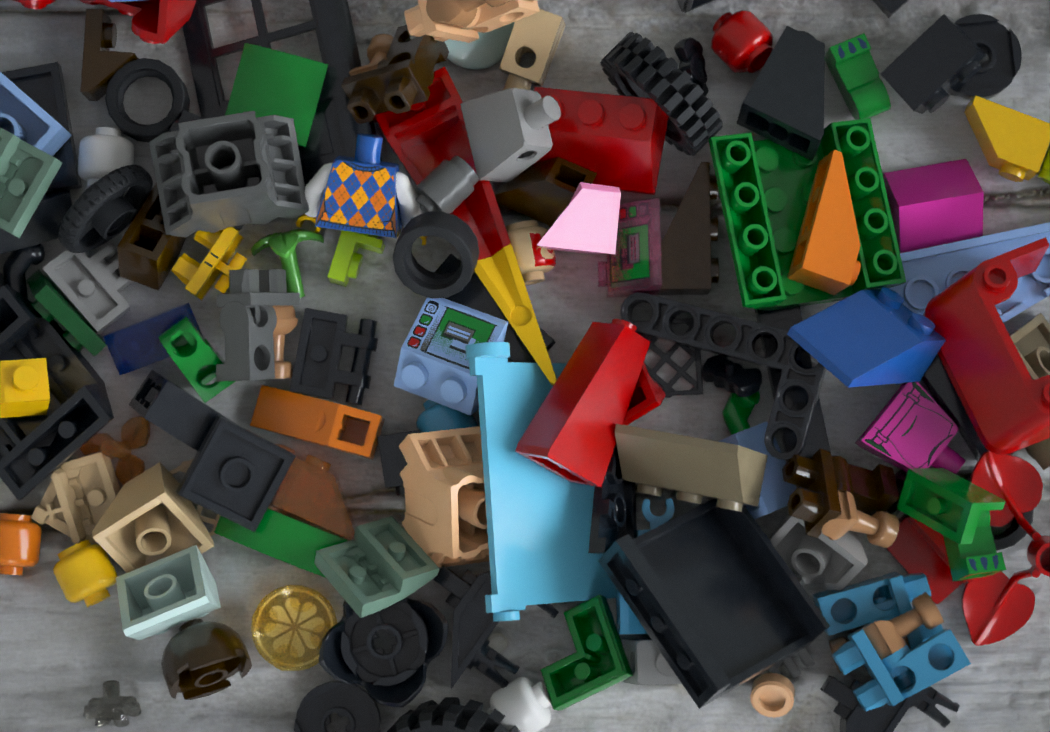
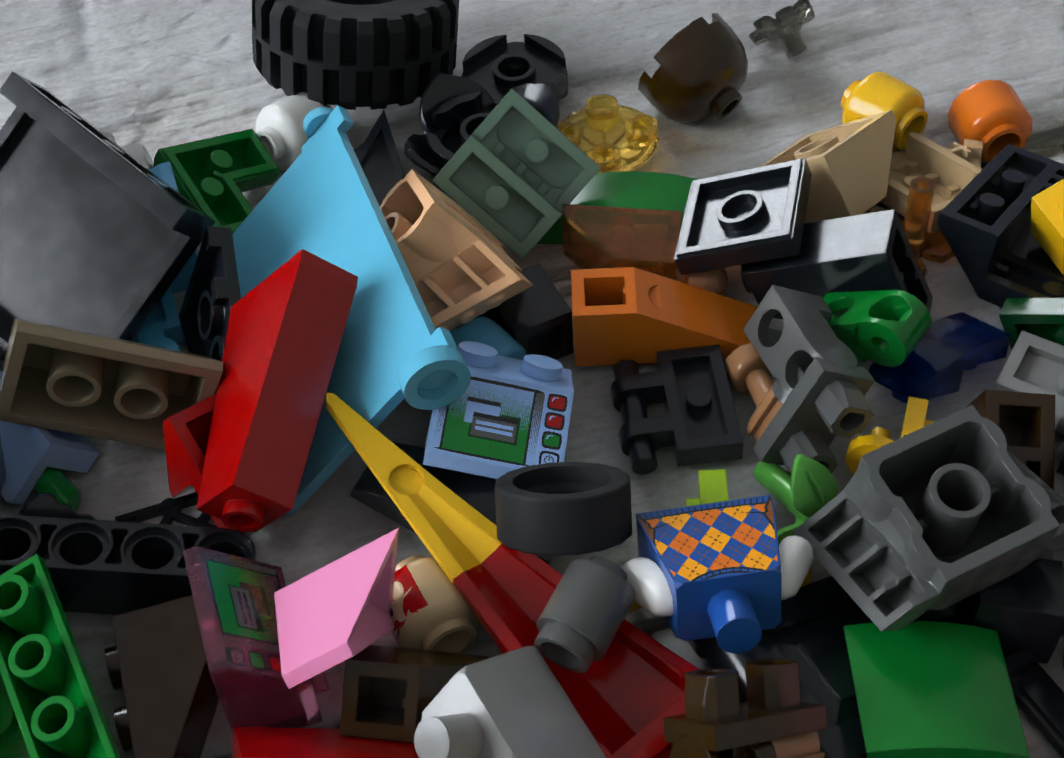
camera: 165 degrees right, 35 degrees down
light aqua slope [116,545,221,640] -> none

